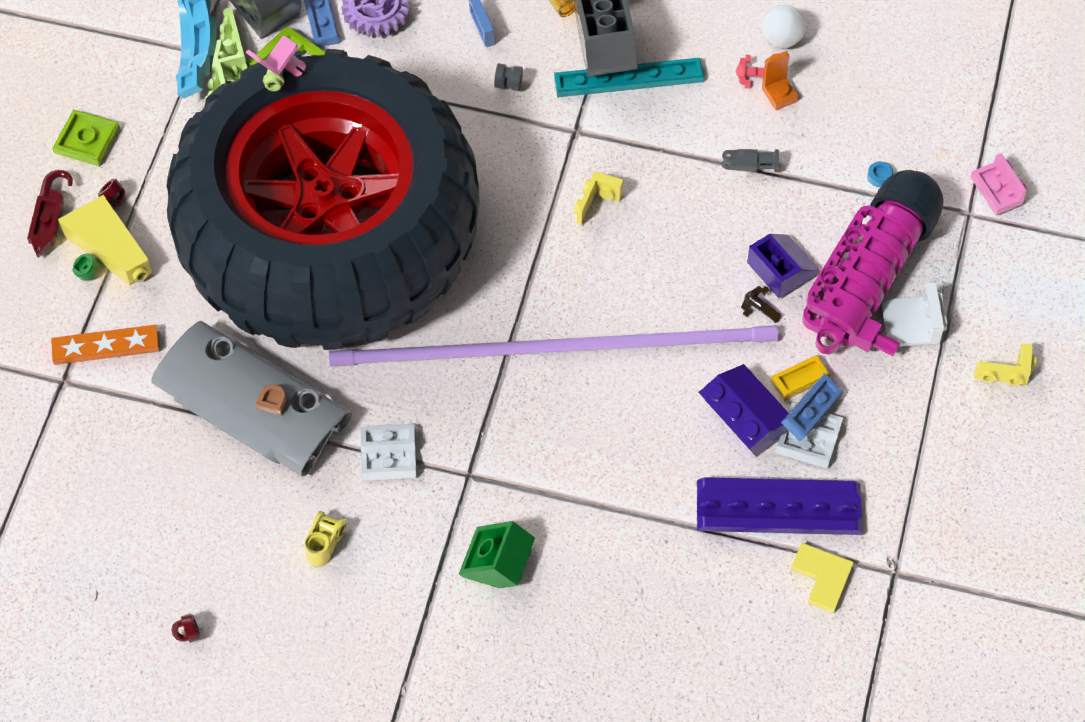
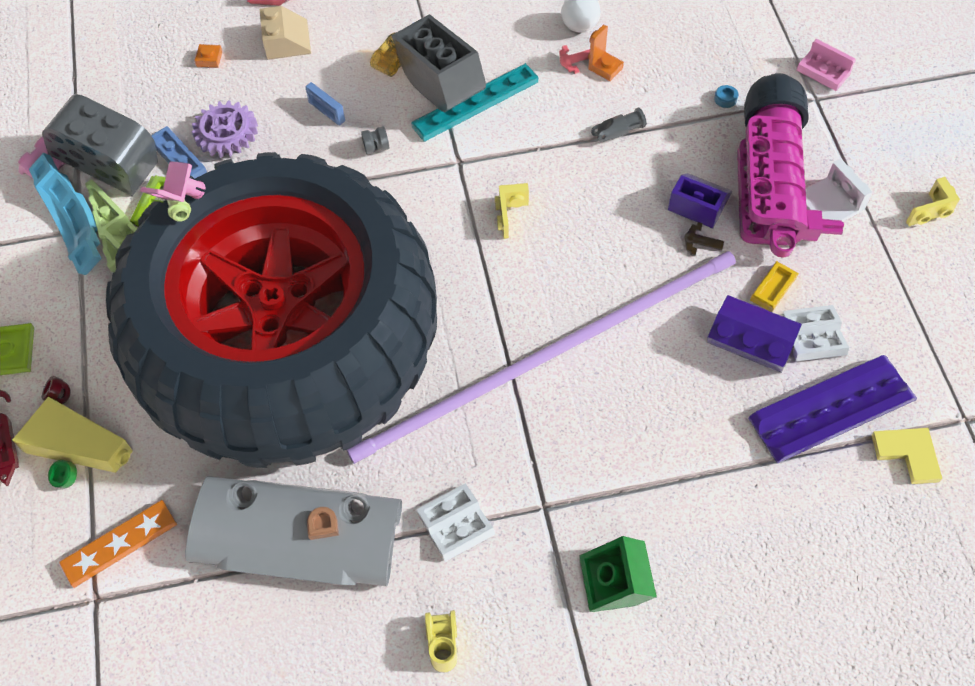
camera: 25 degrees left, 0 degrees up
medium blue tile [781,373,843,442] -> none

